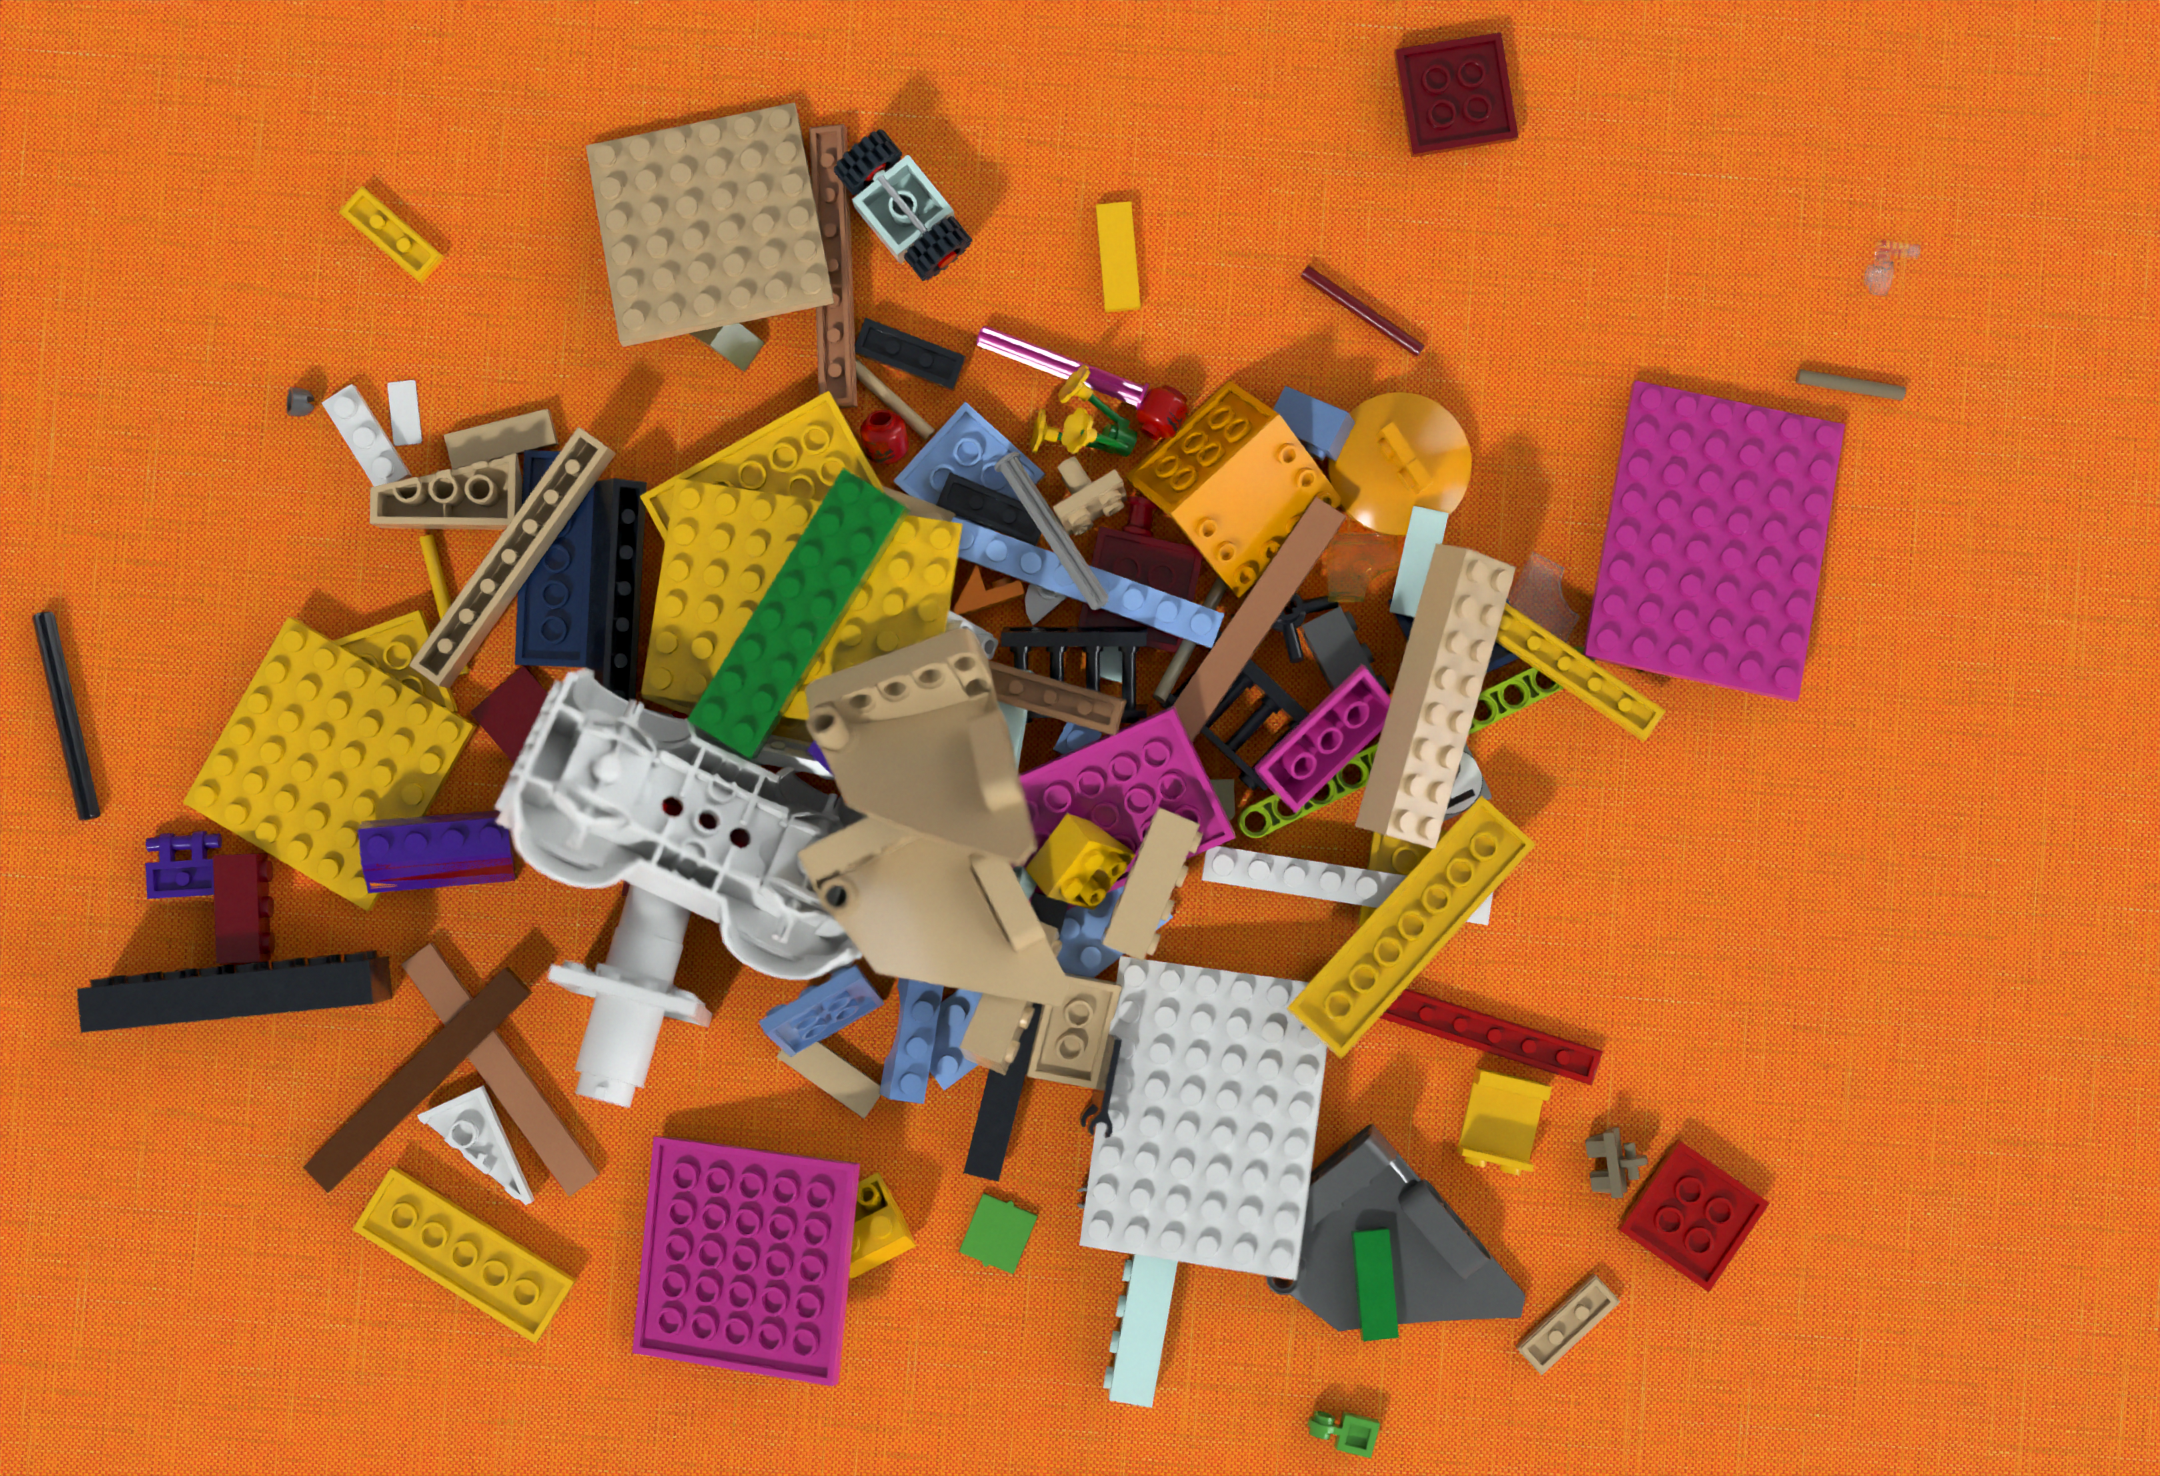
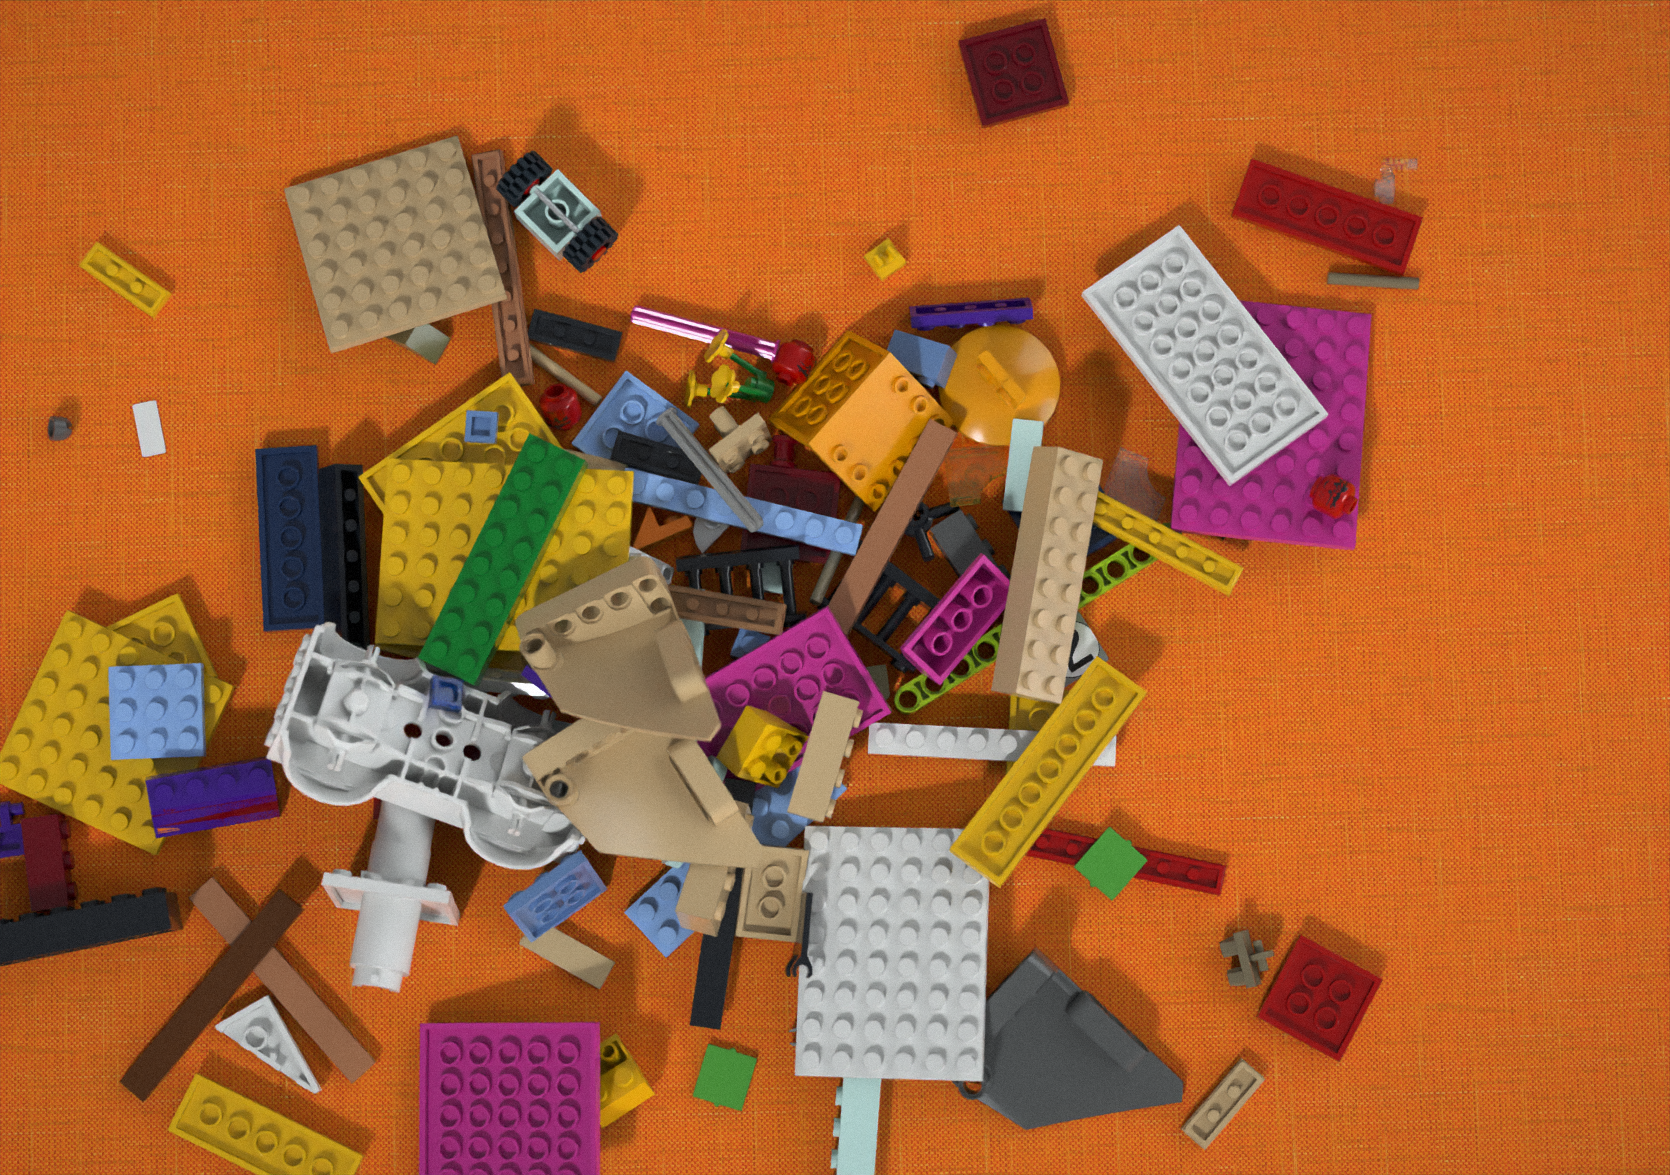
camera: 10 degrees left, 5 degrees down
white plate [322,384,412,487] -> none
tan wedge [370,453,523,530] -> none
tan brick [409,427,616,688] -> none
yellow bar [419,535,469,676] -> none
tan tile [444,409,559,469] -> none
dark red flag [470,665,549,765] -> none
medium blue arch [879,977,944,1104] -> none
yellow tile [1096,201,1141,313] -> none
dark red bar [1300,265,1425,357] -> none
green tile [1351,1227,1399,1342] -> none
yellow panel [1457,1067,1552,1176] -> none
none -> light blue plate [108,663,206,760]
none -> clear blue tile [428,675,463,713]
none -> medium blue plate [464,410,499,444]
none -> yellow tile [864,238,906,282]
none -> dark purple plate [909,298,1033,331]
none -> bright green piece [1074,826,1148,901]
none -> white plate [1082,225,1328,486]
none -> red plate [1231,158,1423,276]
none -> red head [1309,473,1358,519]

